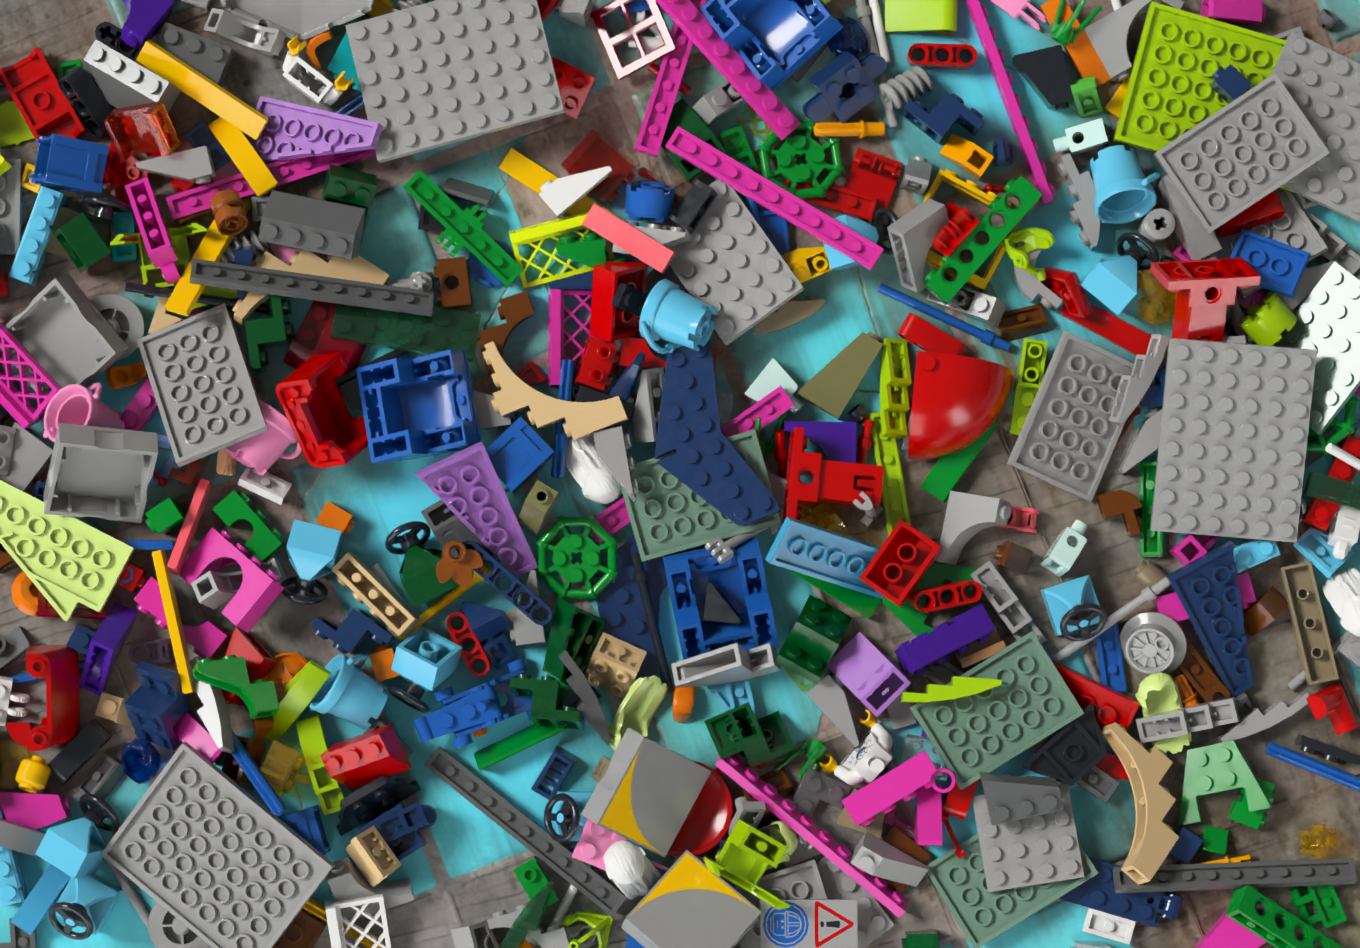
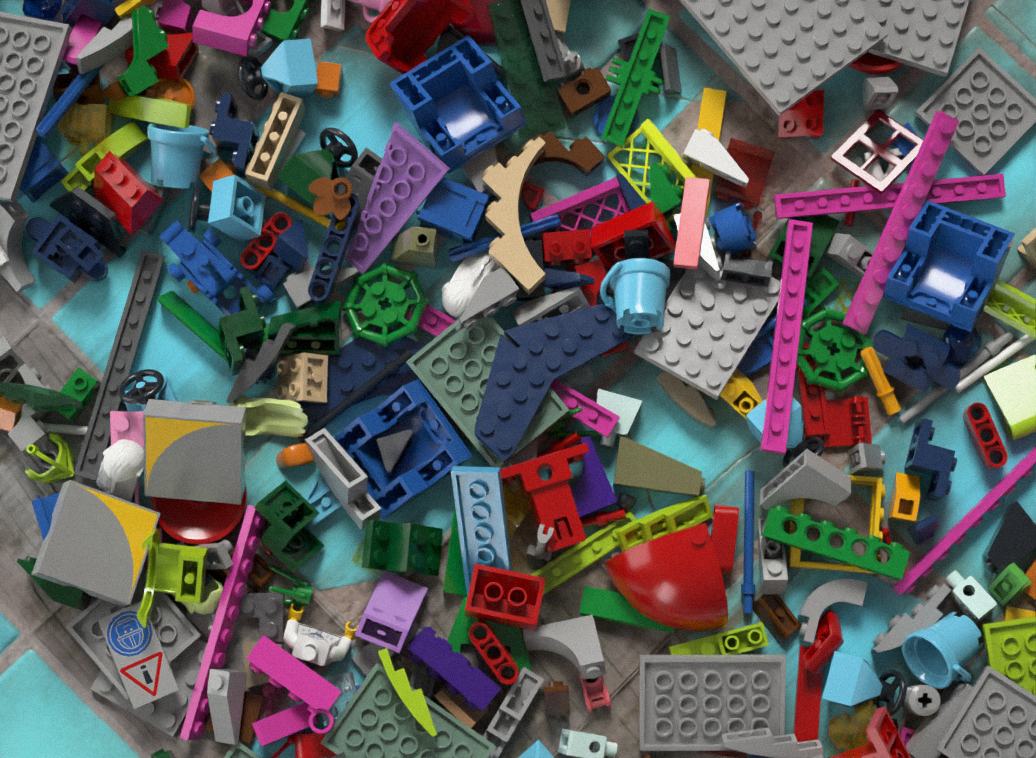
camera: 70 degrees right, 5 degrees down
tan bracket [345,825,401,887] -> none
dark blue slope [531,745,577,800] -> none
light grey hinge [705,524,779,564] -> none
light grey slope [806,674,859,747] -> none
light grey piece [878,66,933,111] -> none
red hinge [932,202,980,258] -> none
lime helmet [1003,227,1055,281] -> none

